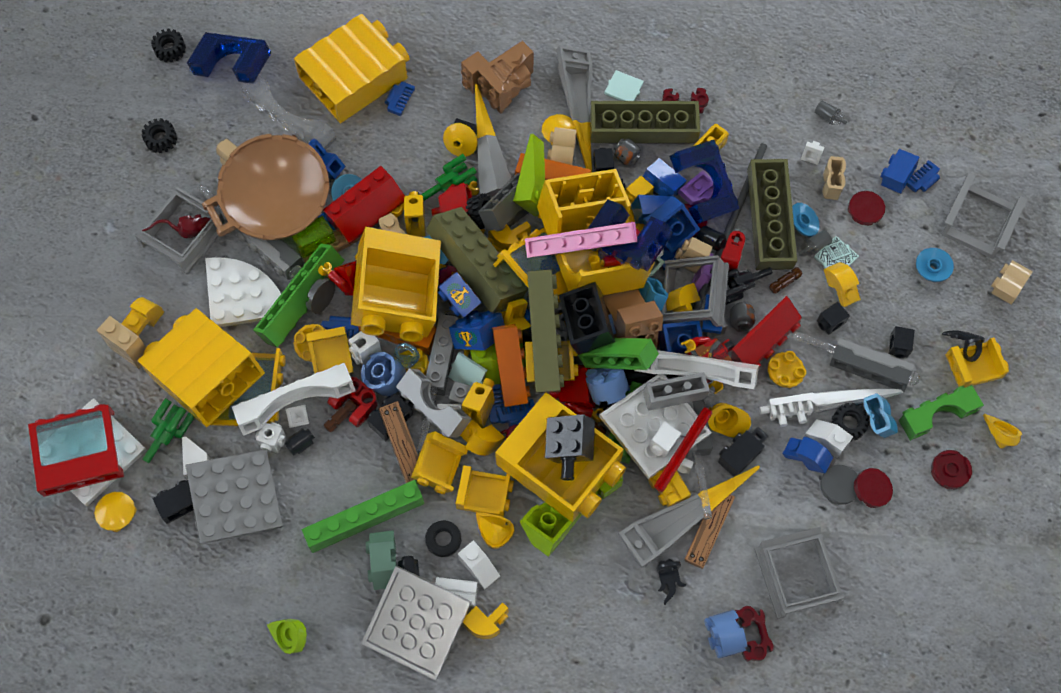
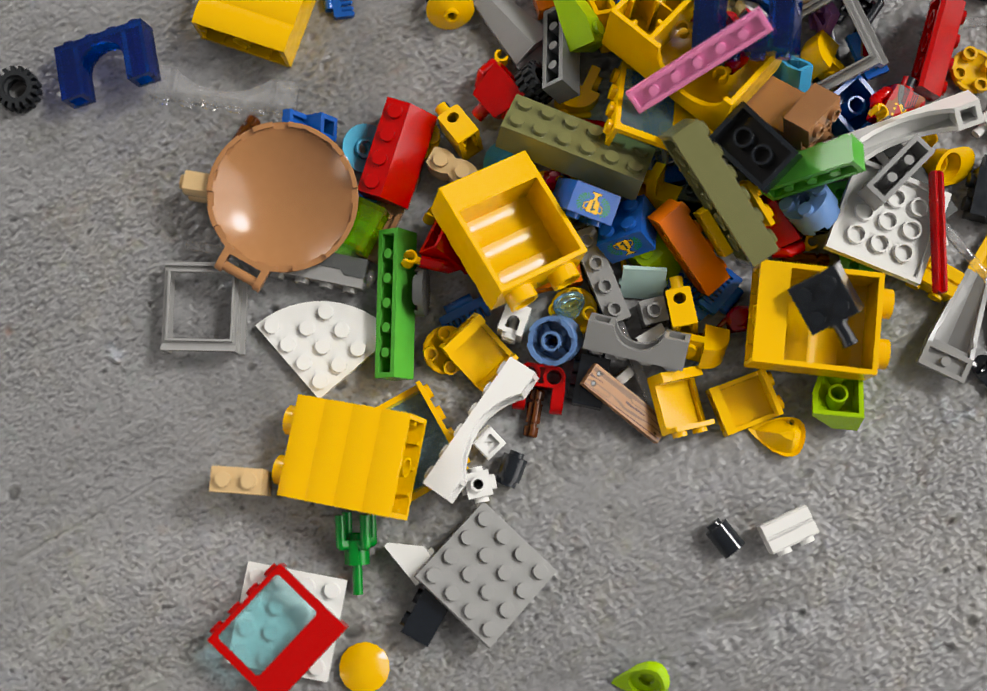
camera: 30 degrees left, 15 degrees up
yellow brick [121,297,164,336] -> none
black tyre [141,118,177,154] -> none
dark red animal [142,214,211,238] -> none
bright green brick [301,480,424,553] -> none
light grey plate [361,566,472,680] -> none
sand green brick [366,530,397,590] -> none
green plant [421,154,477,201] -> none
black tyre [425,520,462,557] -> none
white slope [458,540,500,590] -> none
yellow brick [462,602,509,639] -> none
white brick [648,422,681,458] -> none
dark grey head [730,302,756,331] -> none
none -> white tile [614,365,634,384]

